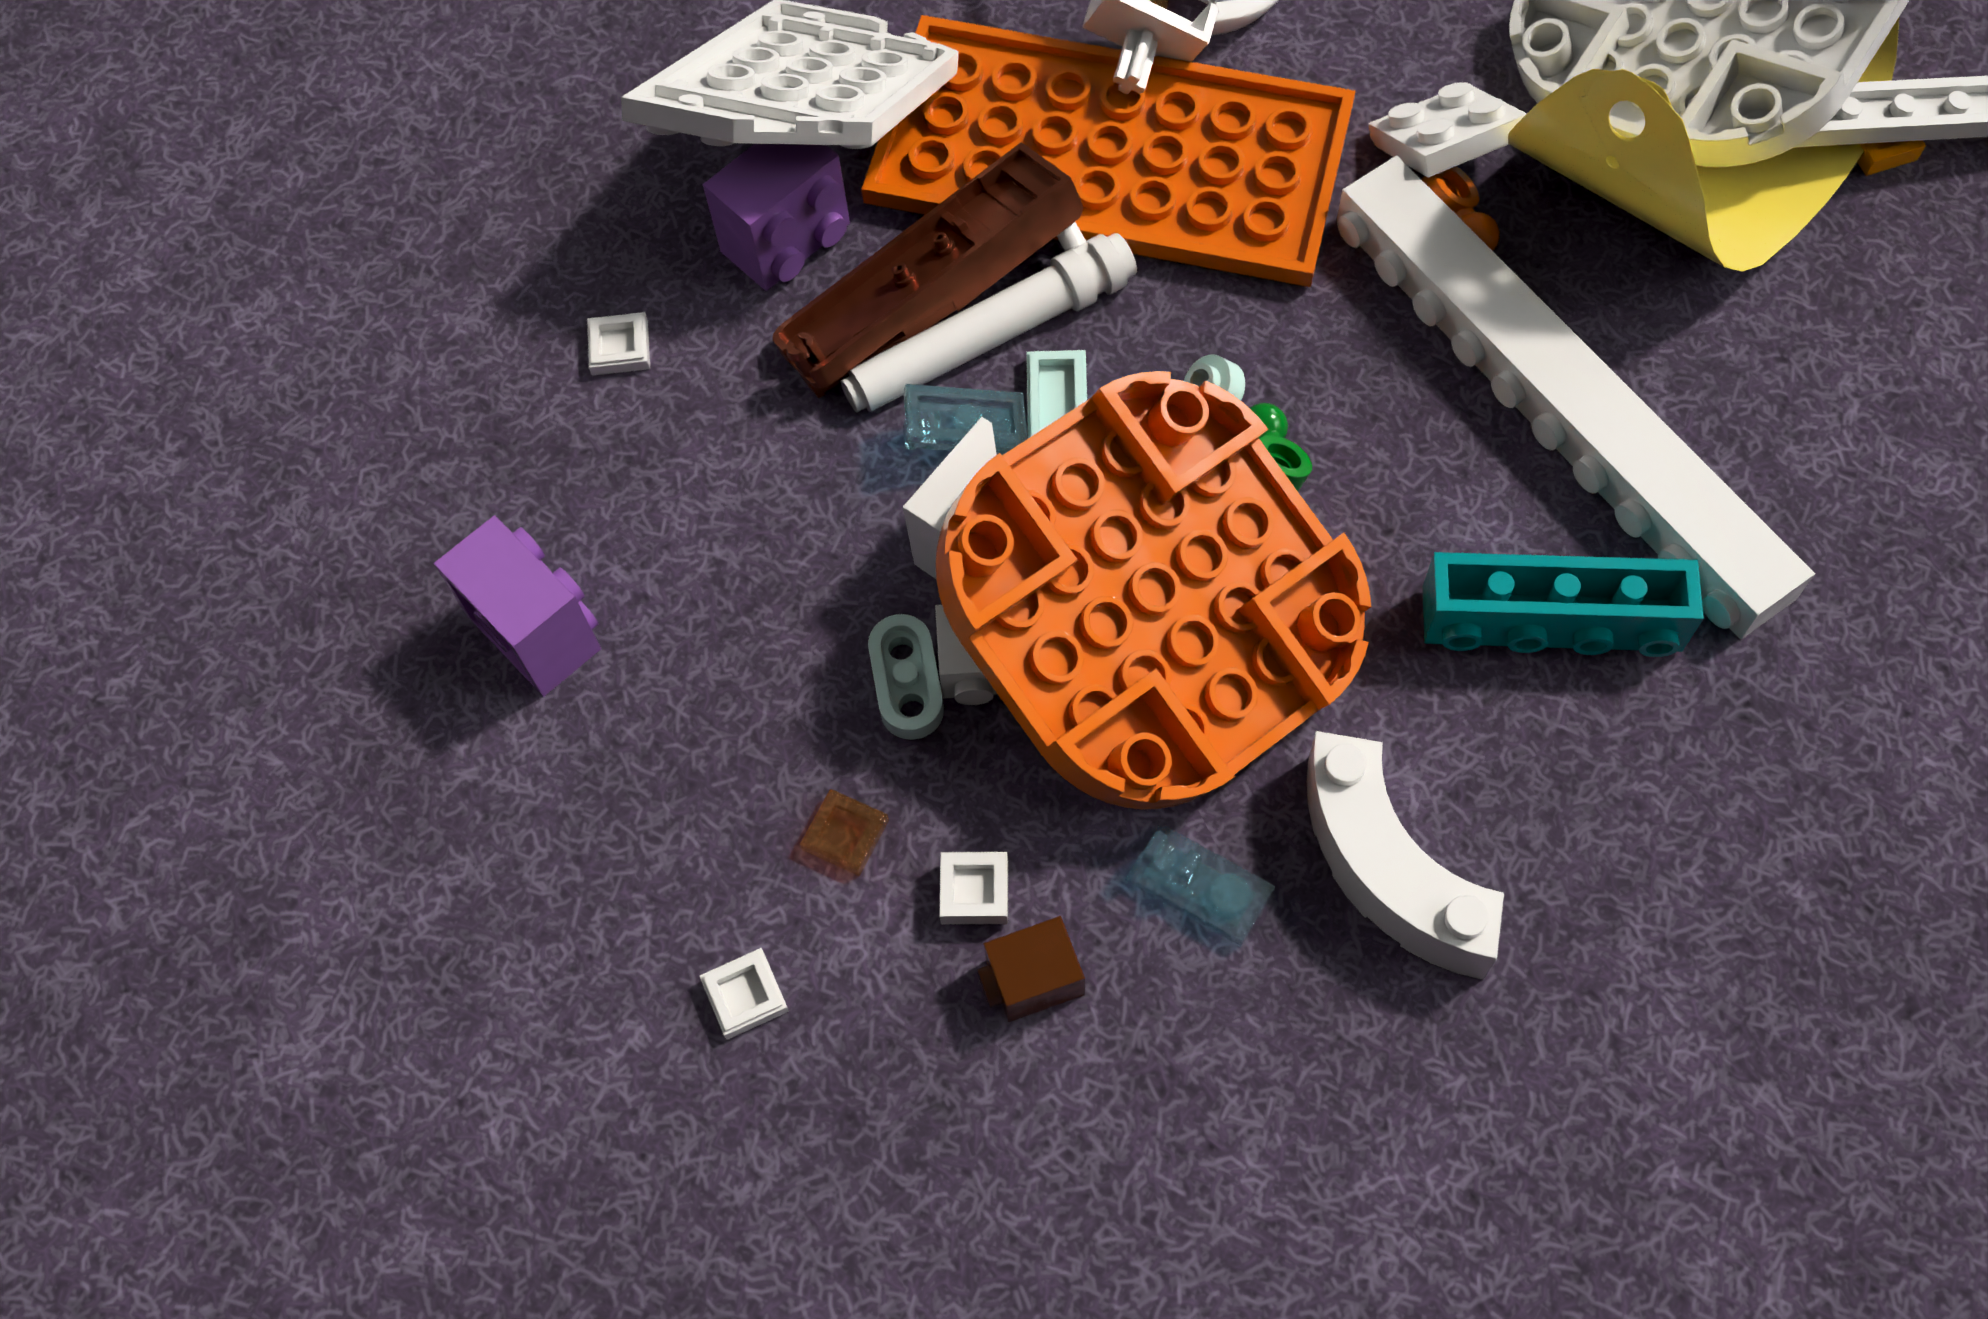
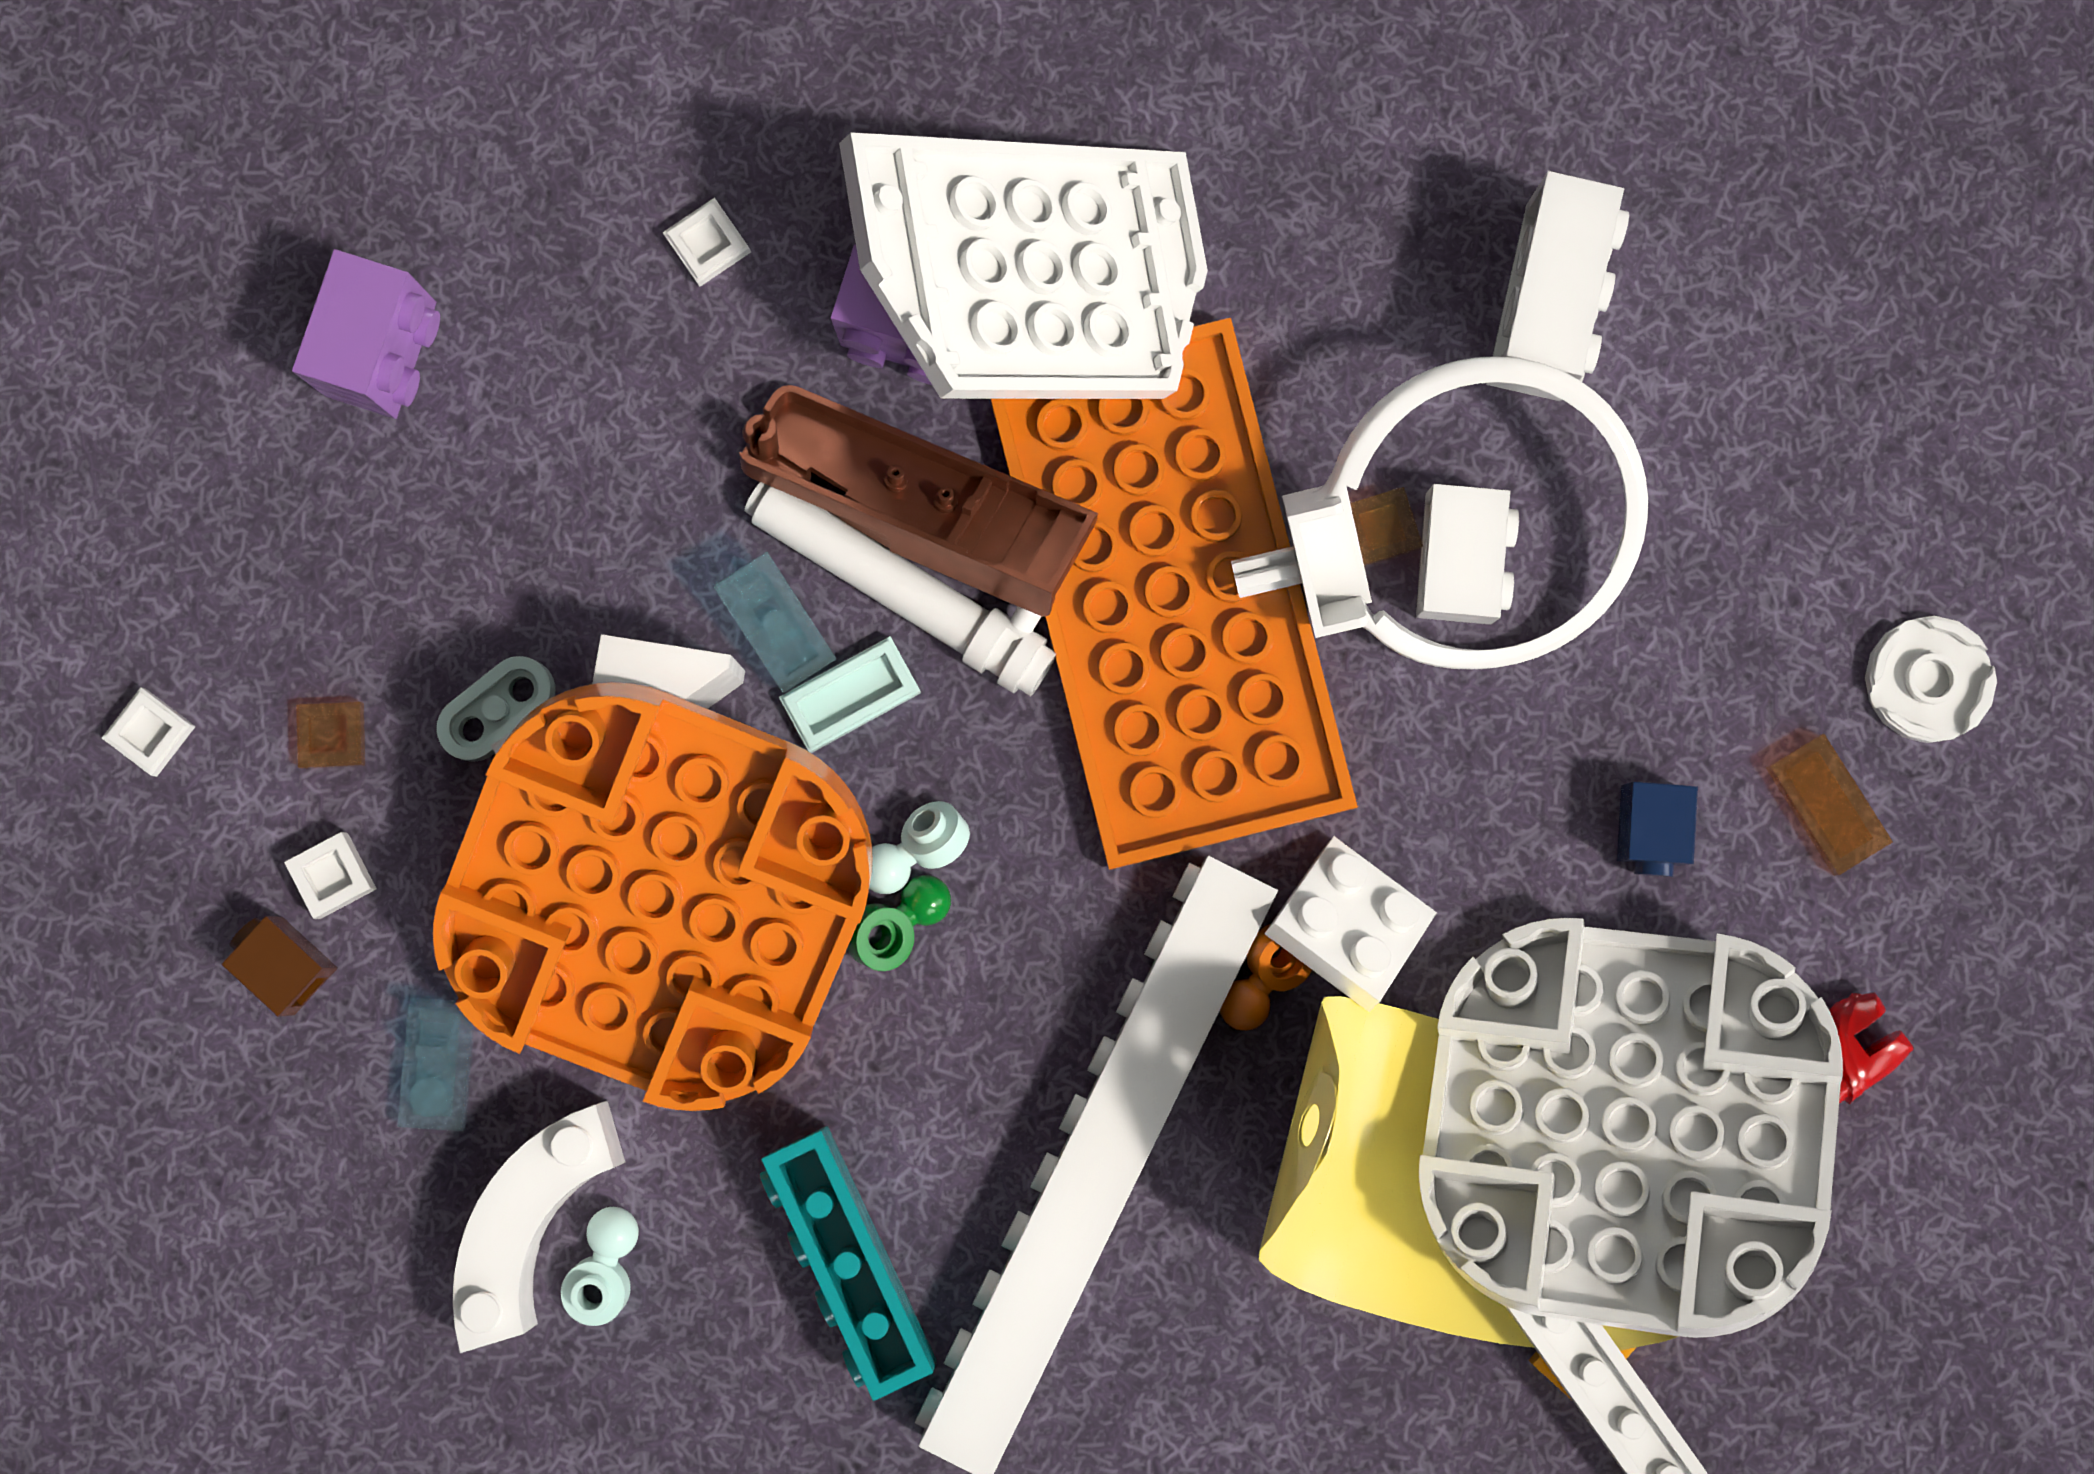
camera: 60 degrees right, 20 degrees up
none -> light aqua plate [561,1207,639,1326]

